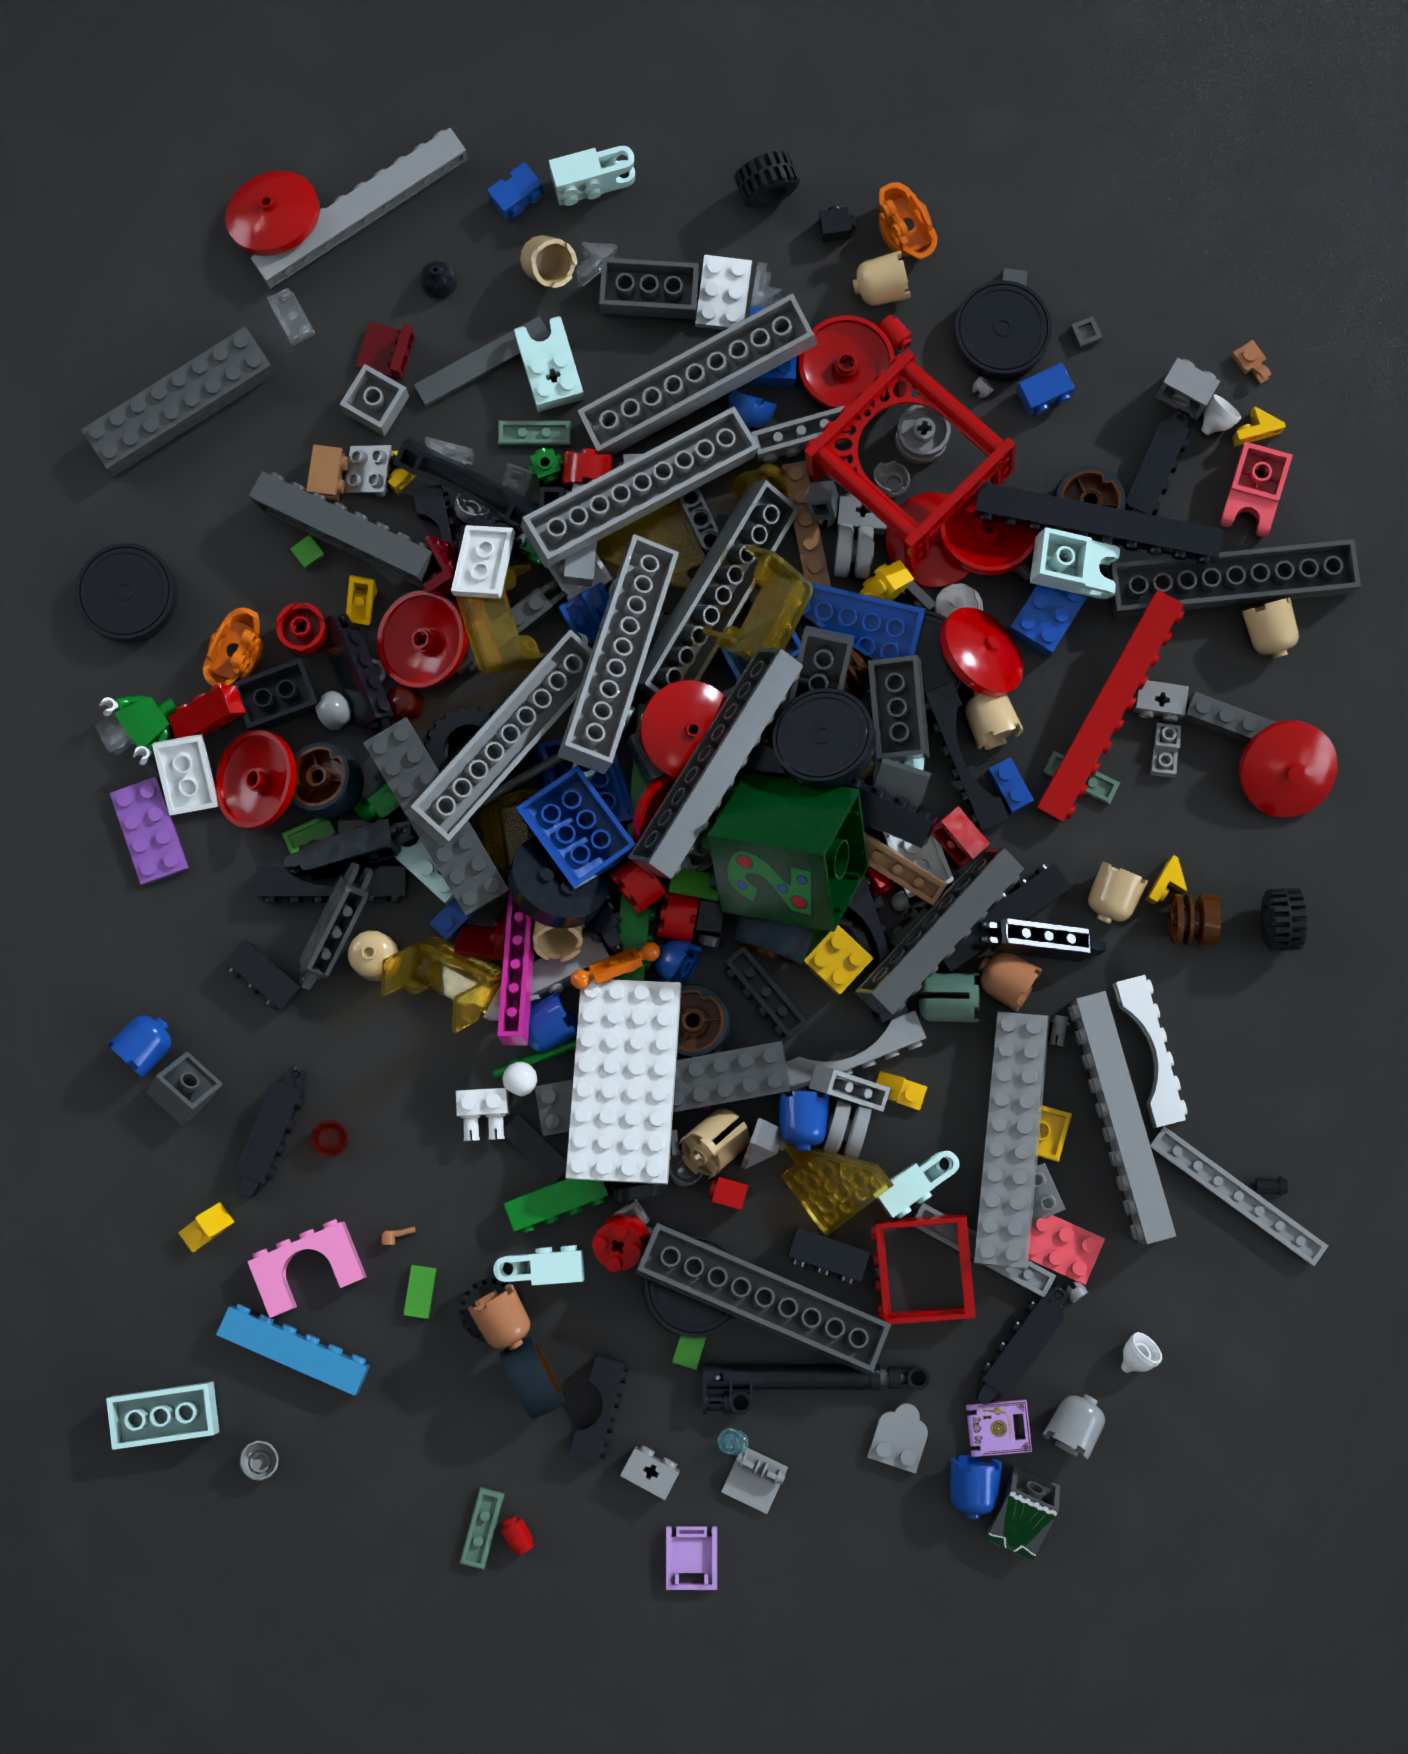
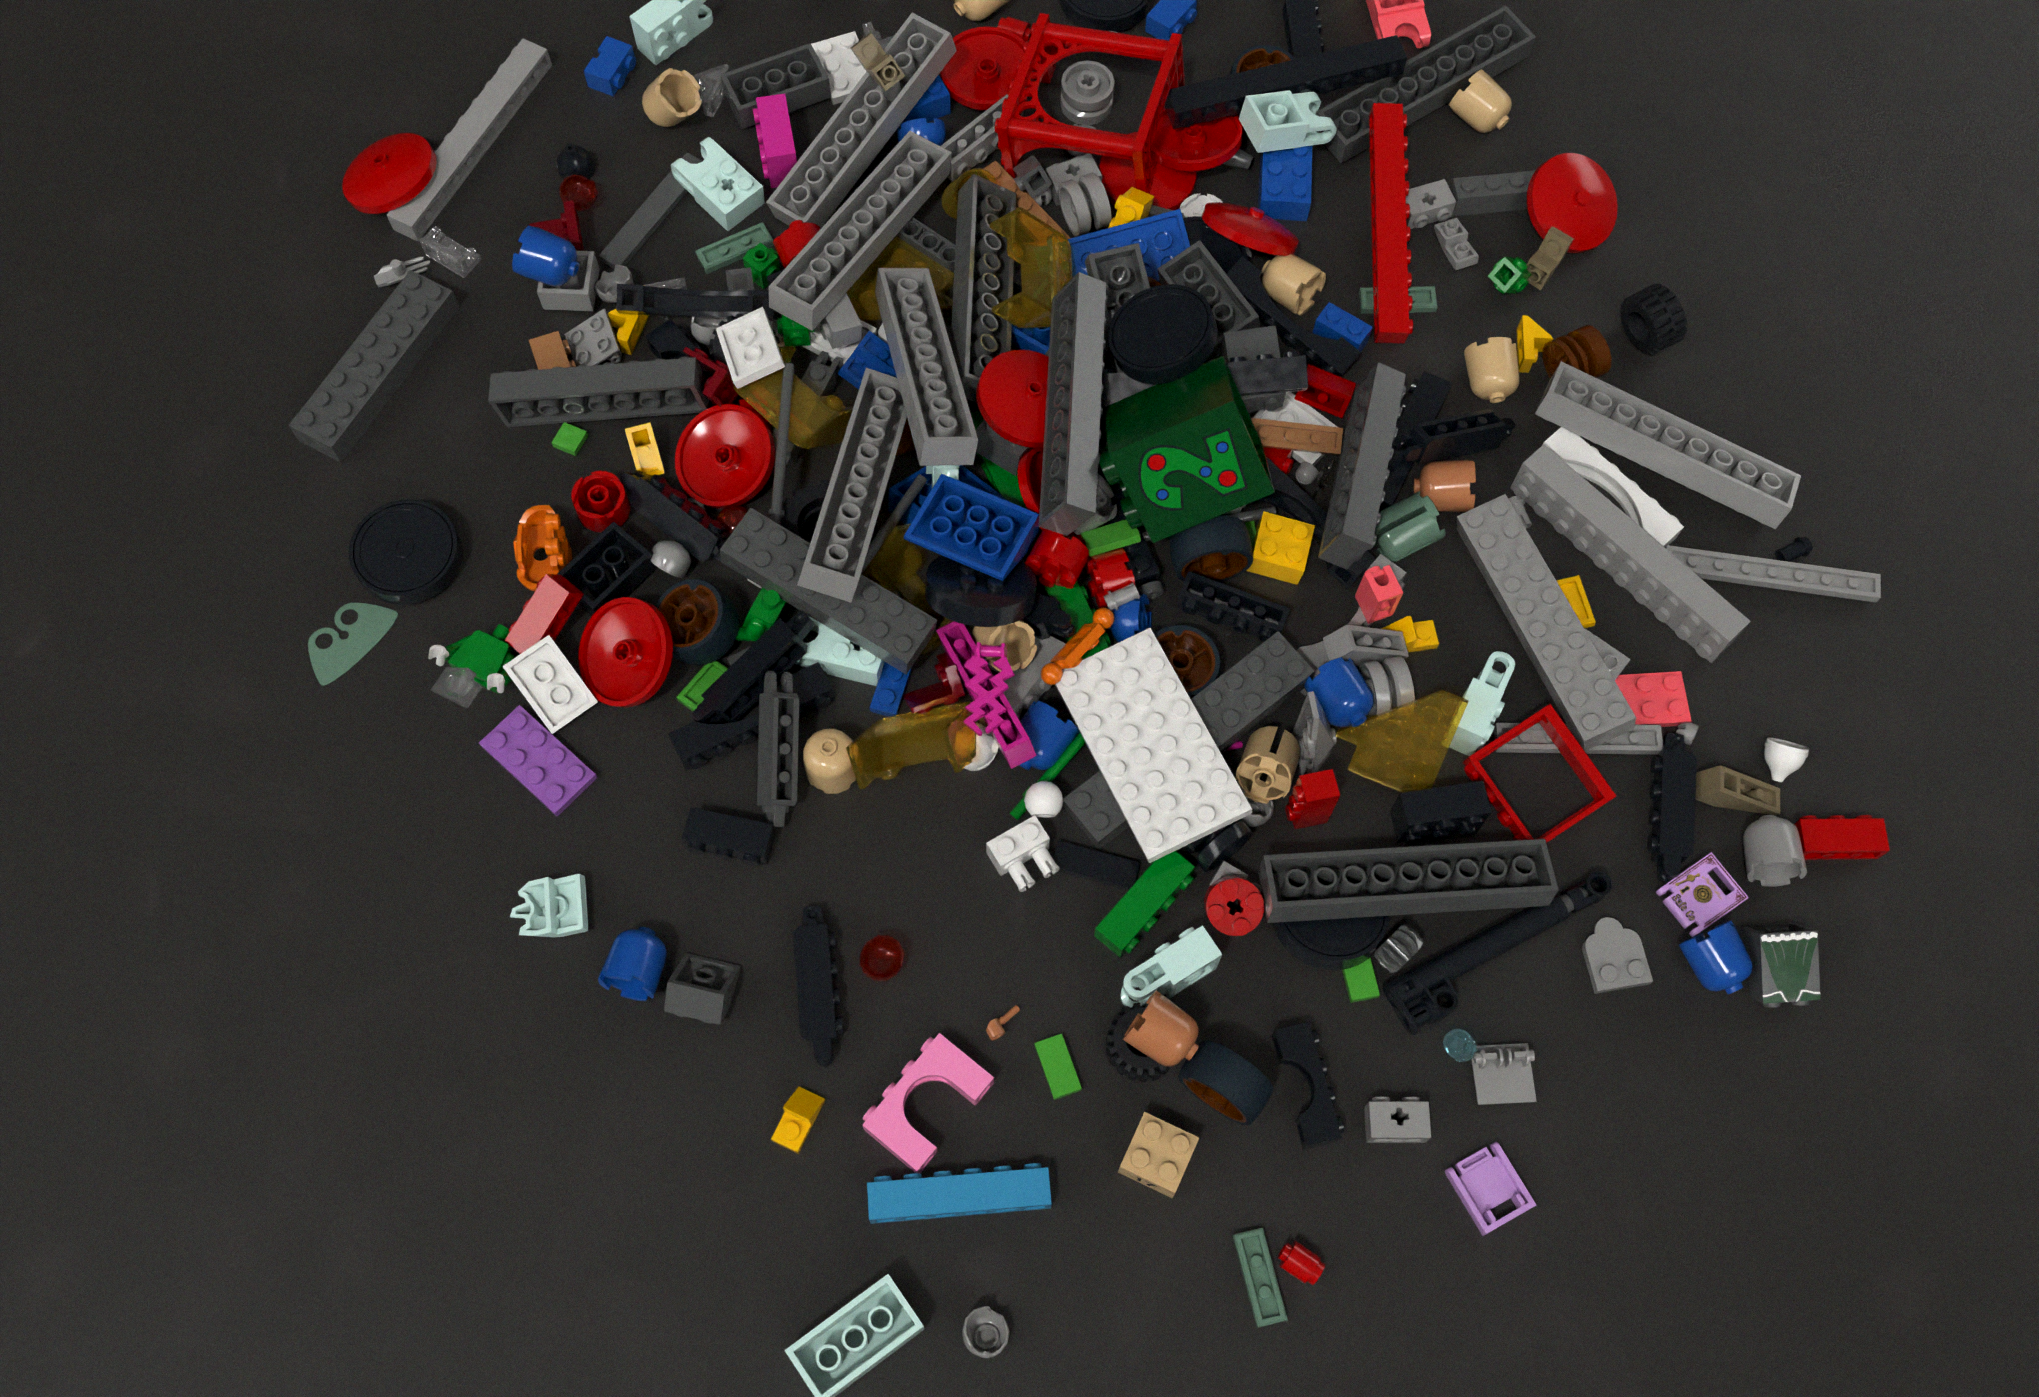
camera: 30 degrees left, 15 degrees down
none -> sand green piece [308,603,398,686]
none -> light grey piece [374,257,431,288]
none -> light aqua plate [510,874,589,937]
none -> blue cylinder [512,225,580,287]
none -> clear red hair [559,174,599,212]
none -> light grey hair [595,264,634,303]
none -> dark pink brick [753,93,797,188]
none -> dark grey bar [768,363,794,525]
none -> dark tan slope [850,33,905,91]
none -> dark pink piece [963,642,1014,736]
none -> light grey pin [1103,582,1140,611]
none -> tan brick [1118,1112,1199,1198]
none -> coral brick [1355,565,1403,624]
none -> dark grey gear [1374,924,1423,973]
none -> green brick [1488,257,1532,294]
none -> dark tan slope [1527,226,1574,290]
none -> light grey brick [1535,361,1801,529]
none -> dark tan slope [1695,765,1780,815]
none -> red brick [1794,815,1890,860]

